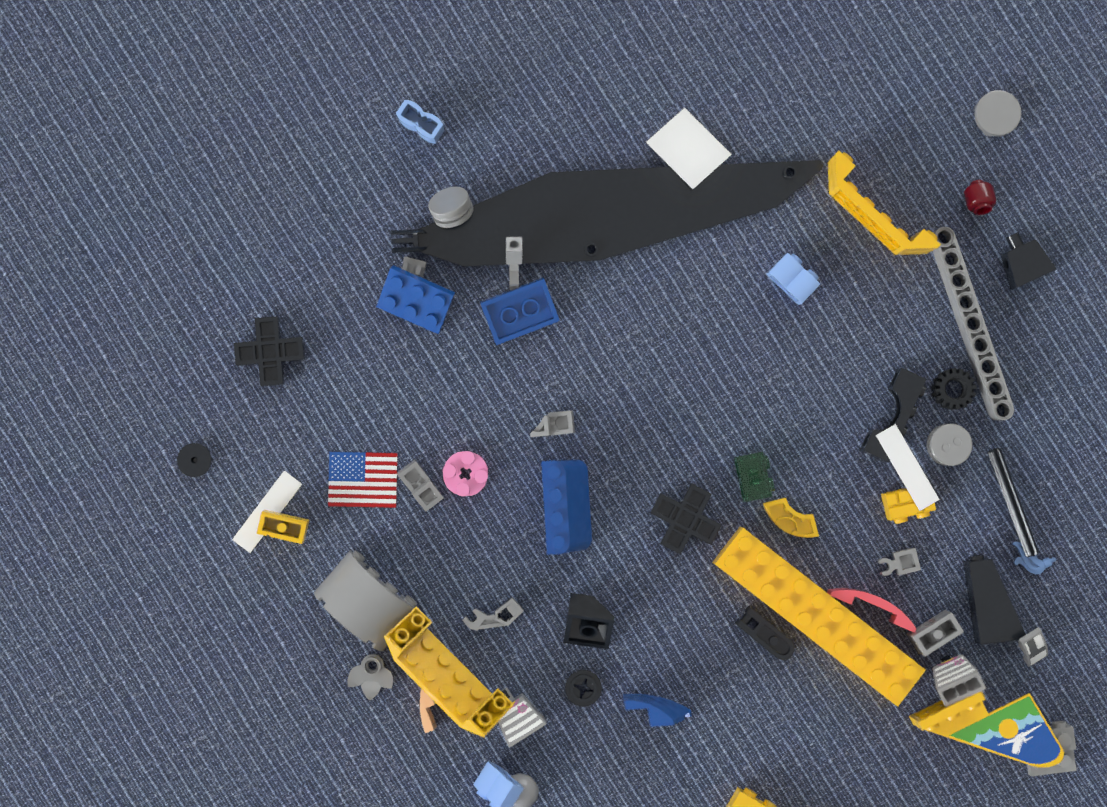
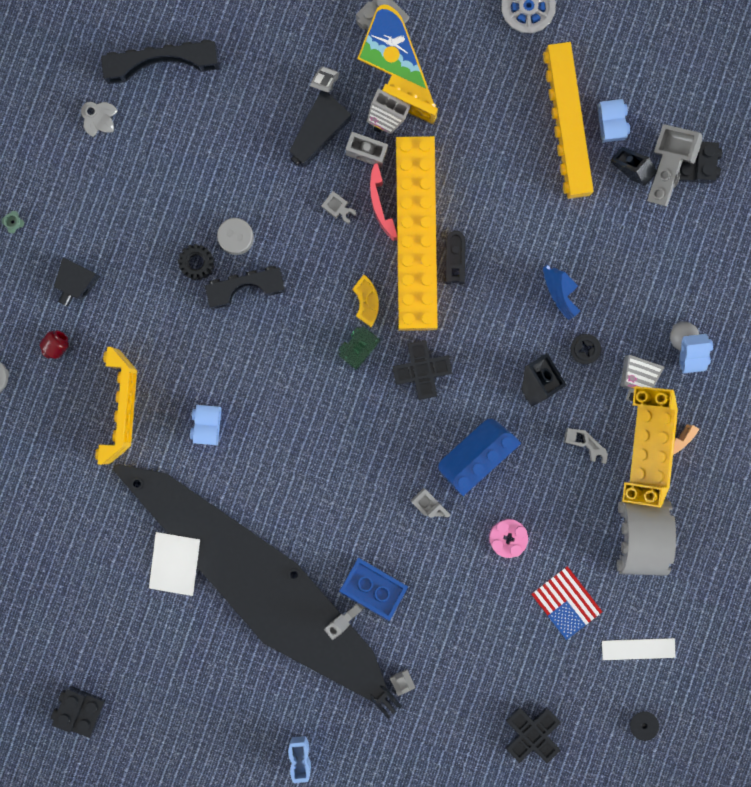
camera: 125 degrees left, 0 degrees up
yellow brick [257,510,309,544] -> none
light grey plate [347,654,393,700] -> none
blue plate [376,265,455,334] -> none
light grey slope [397,459,444,512] -> none
light grey head [428,187,474,228] -> none
white sticker [876,424,940,511] -> none
yellow brick [881,488,936,524] -> none
light grey beam [933,227,1014,421] -> none
axle [988,448,1039,557] -> none
medium blue piece [1011,541,1056,574] -> none

